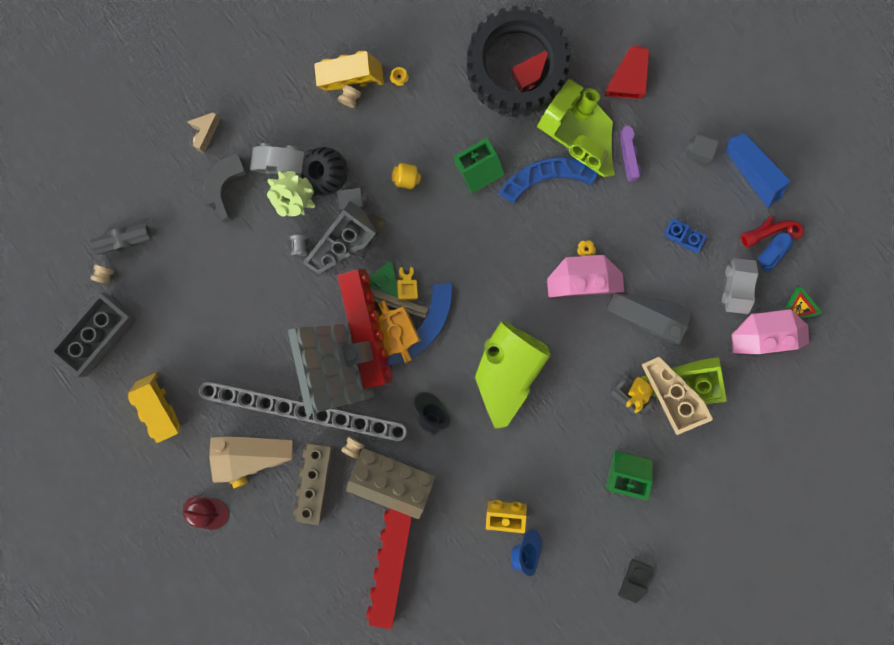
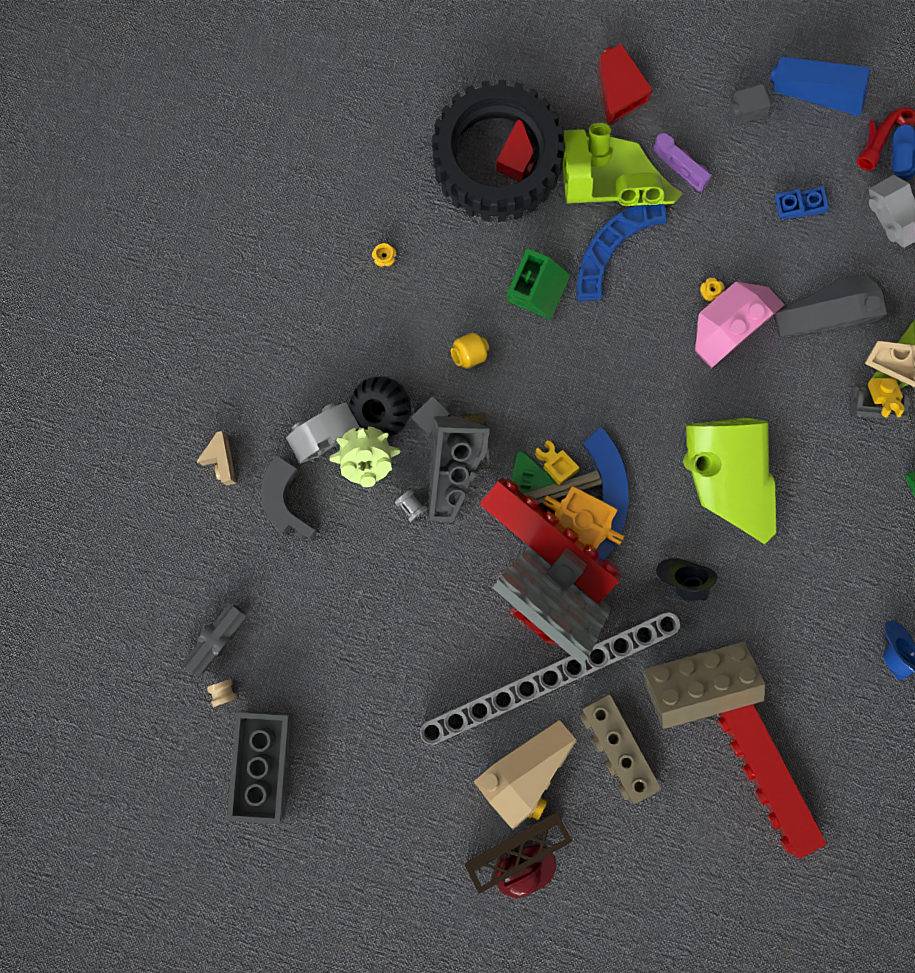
camera: 25 degrees left, 5 degrees down
yellow wedge [128,372,181,443] -> none
yellow wedge [315,51,384,91] -> none
tan wheel [338,85,361,108] -> none
tan wheel [341,436,365,459] -> none
yellow brick [486,500,527,533] -> none
none -> dark brown fence [464,812,573,894]

